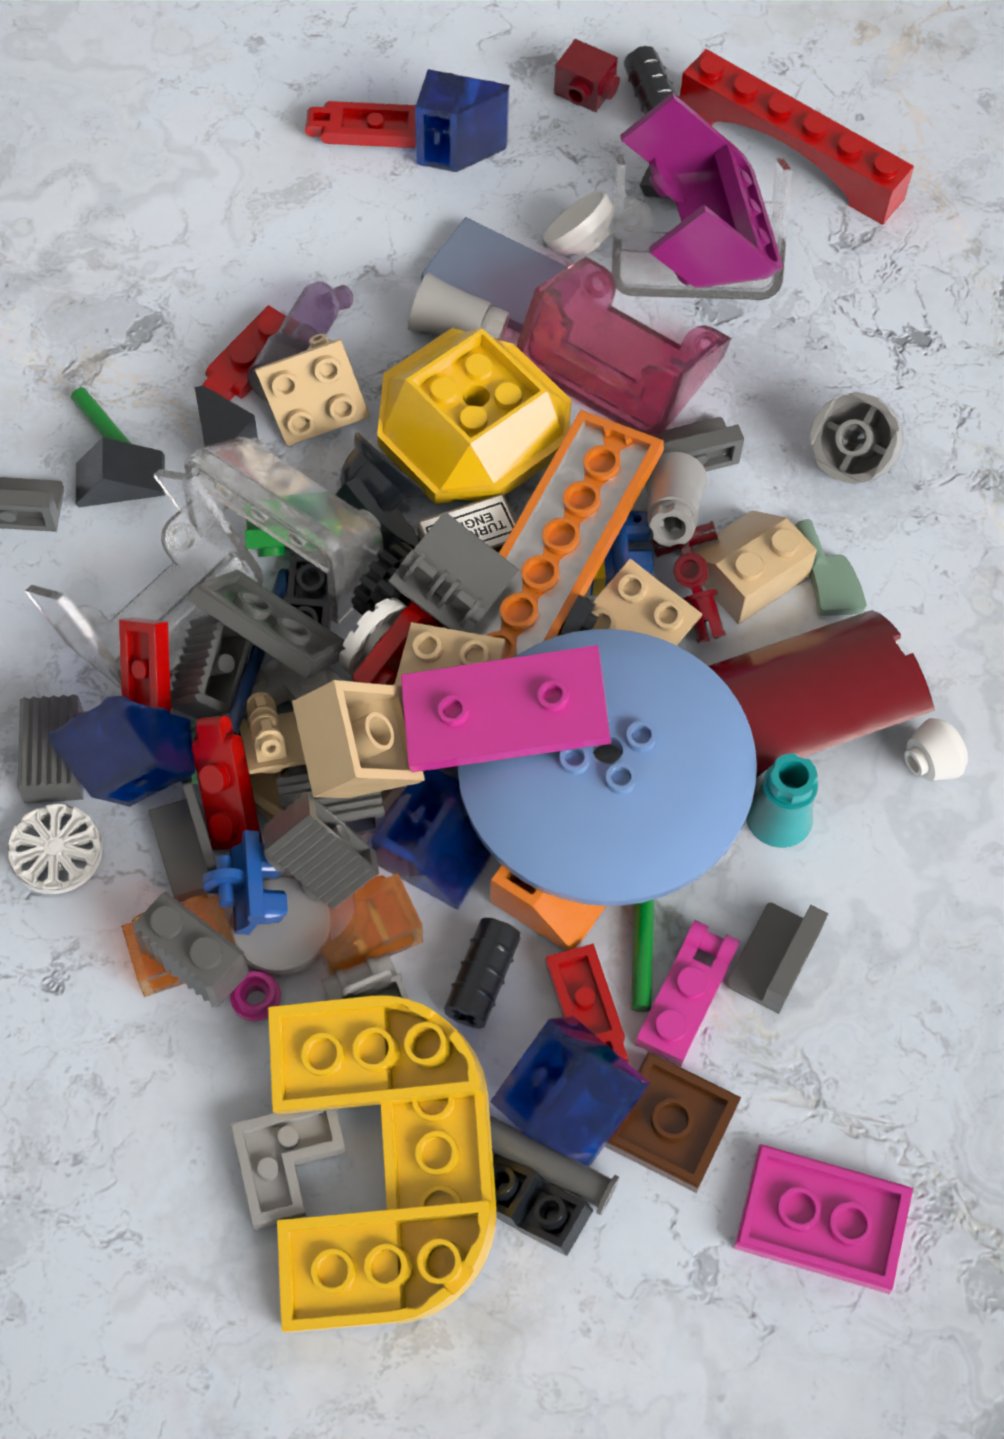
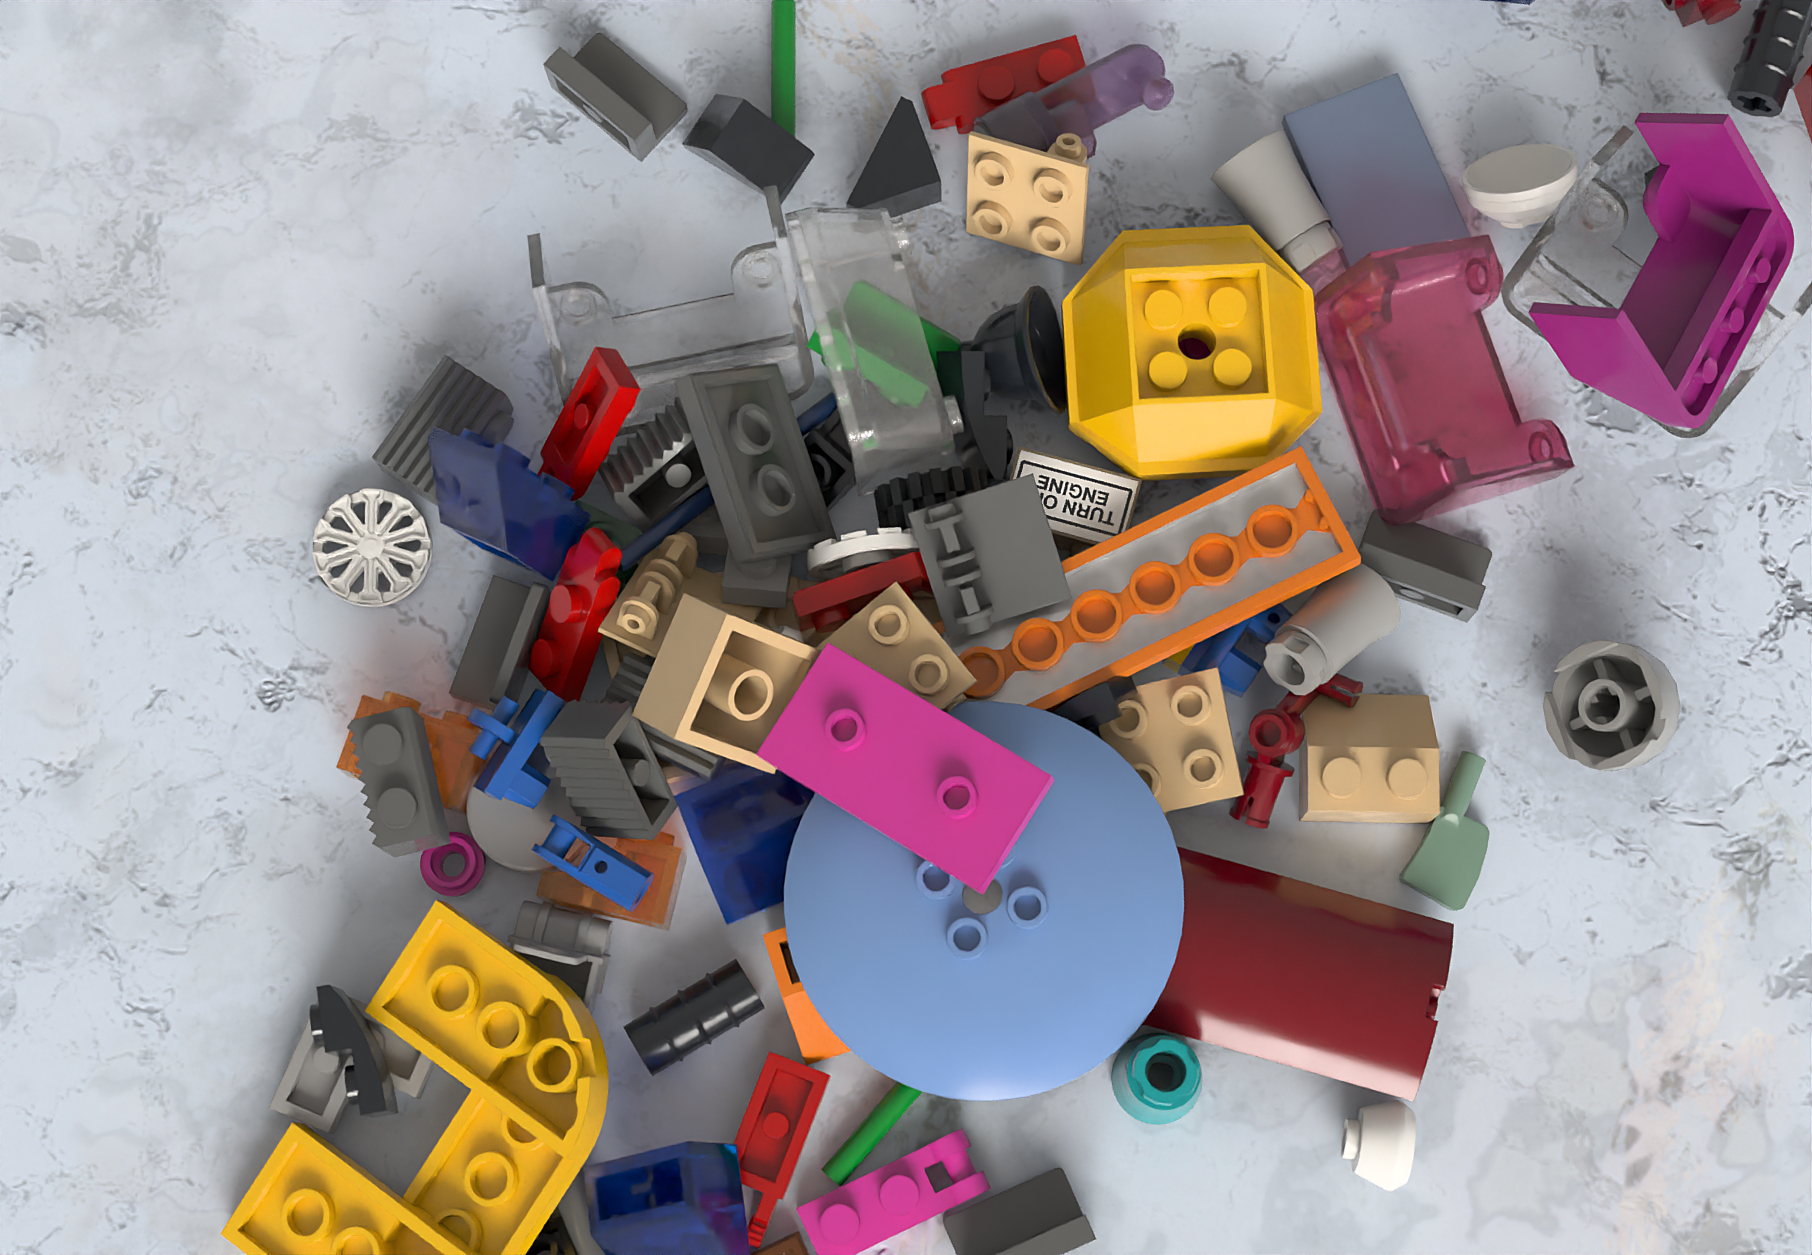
camera: 45 degrees right, 15 degrees up
none -> black slope [309,984,399,1118]
none -> blue bar [531,814,654,912]

